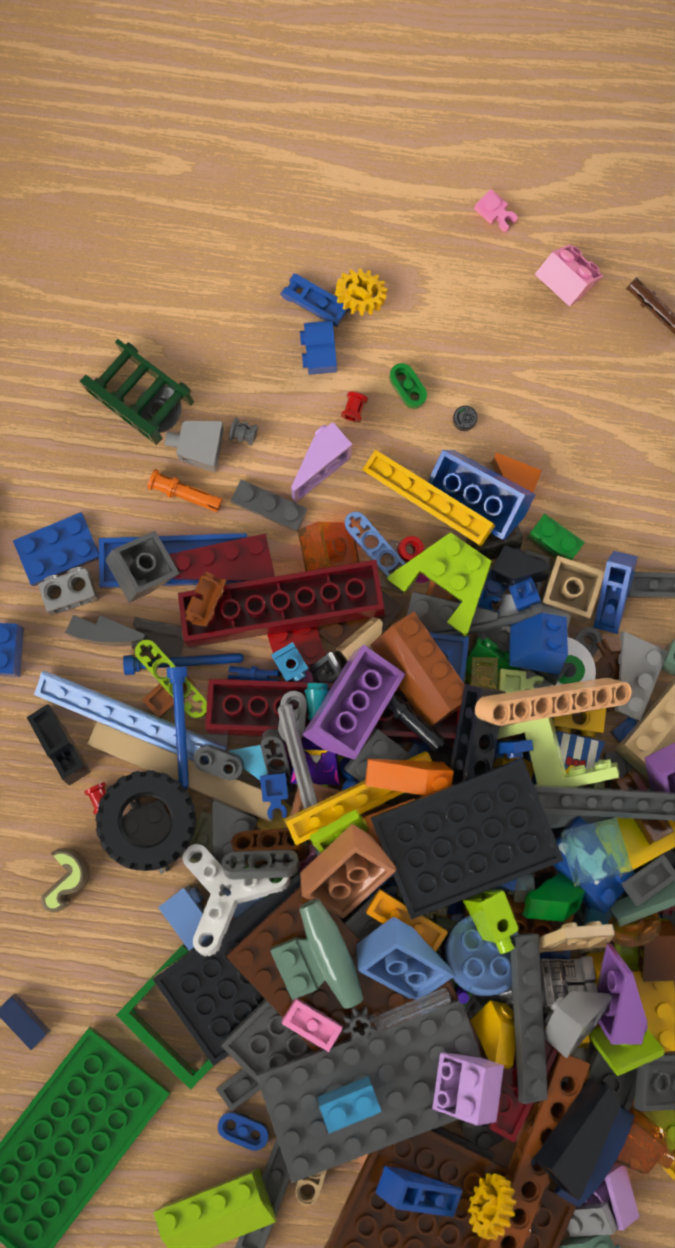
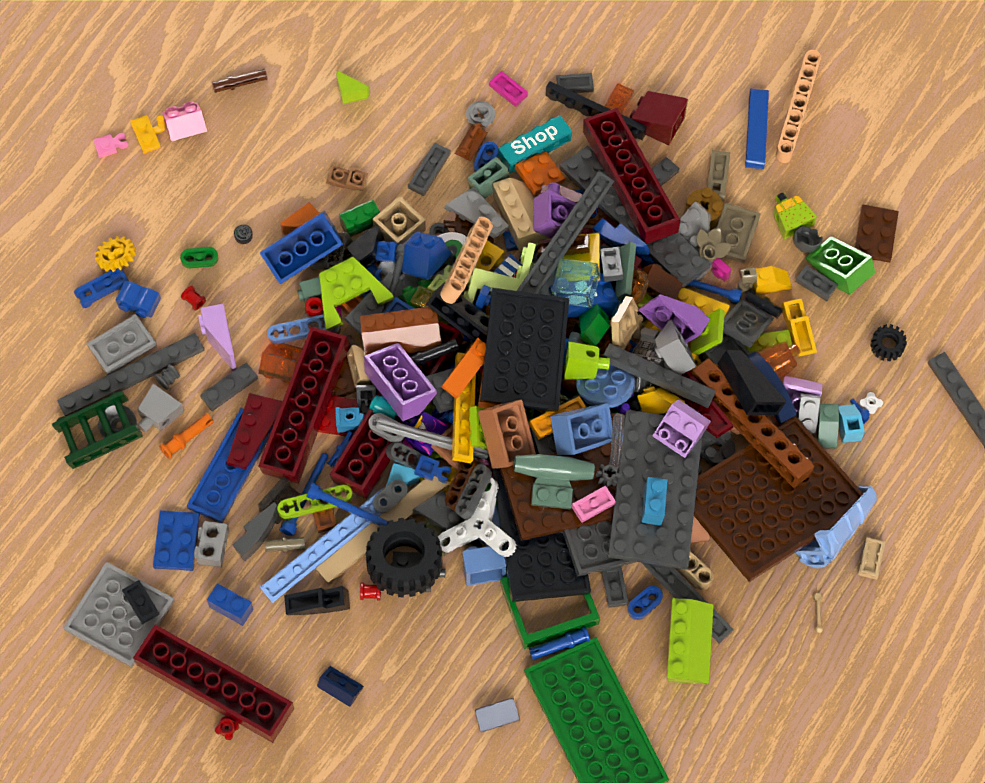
camera: 60 degrees left, 15 degrees down
dark tan animal [41,848,90,913] -> none
dark grey slope [105,531,179,603] -> none
dark orange hinge [185,572,226,627] -> none
yellow plate [362,450,495,546] -> none
blue slope [376,1166,463,1217] -> none
yellow gear [468,1174,516,1240] -> none
blue slope [593,551,638,634] -> none
none -> dark grey plate [57,333,204,417]
none -> light grey plate [87,314,157,375]
none -> yellow plate [130,115,166,154]
none -> dark tan pin [265,537,305,552]
none -> sand green brick [297,277,322,303]
none -> medium nougat slope [326,165,368,191]
none -> blue pin [529,626,590,661]

